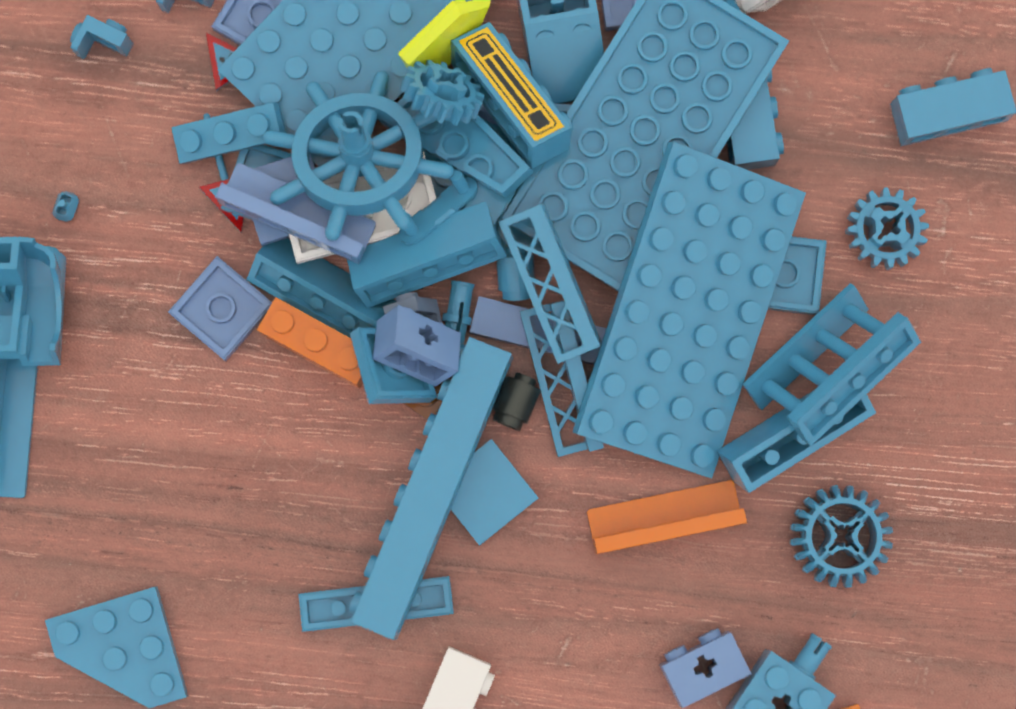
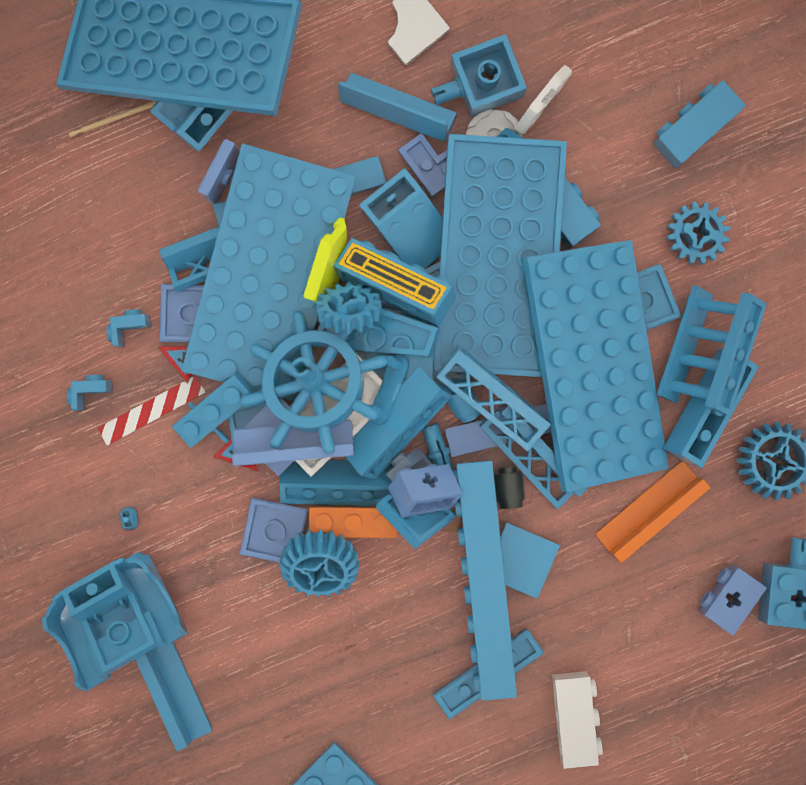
camera: 25 degrees left, 5 degrees up
none -> sticker [98,375,205,445]
none -> dark azure gear [279,529,359,598]

